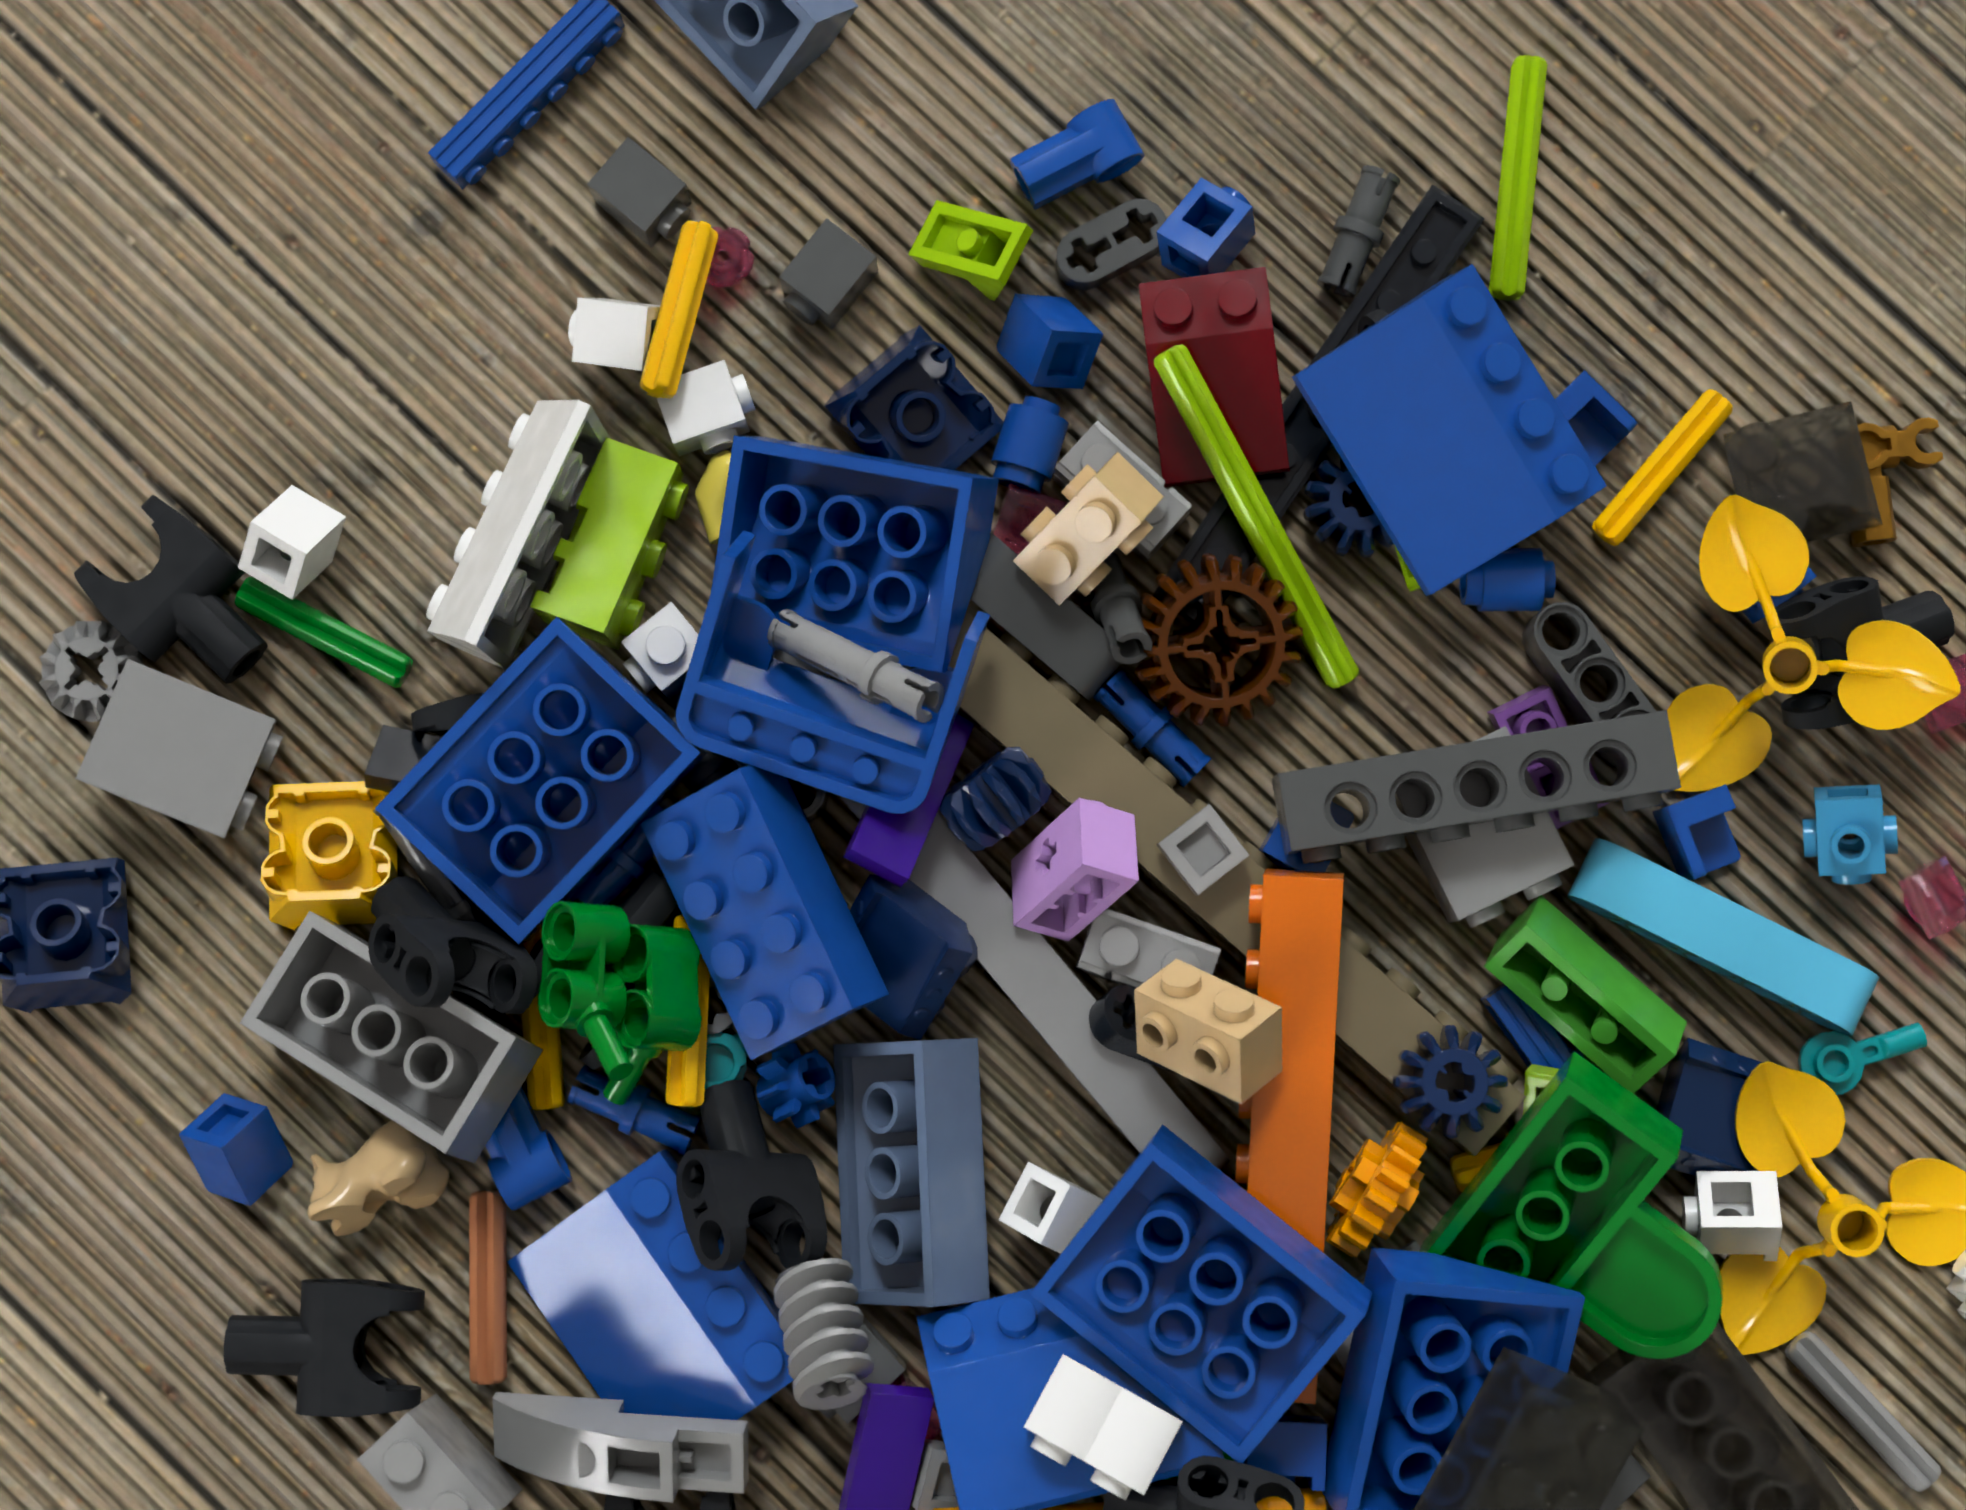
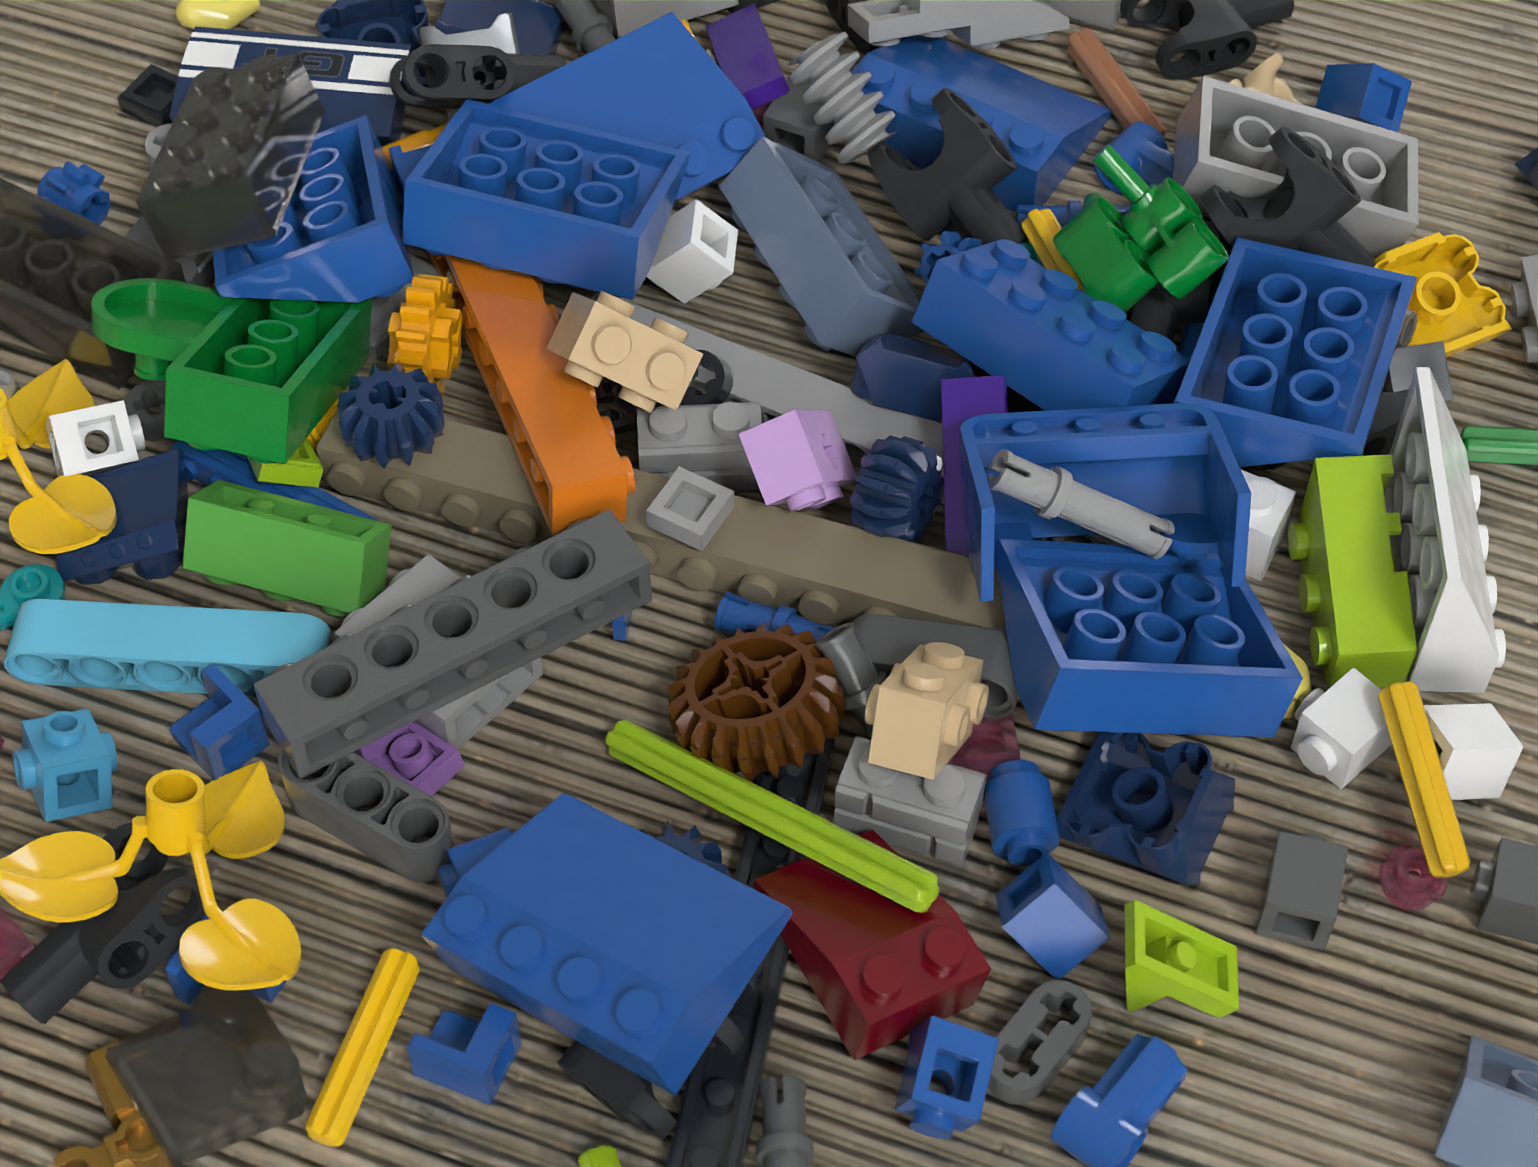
camera: 160 degrees right, 30 degrees down
white brick [1024,1354,1183,1500] -> none

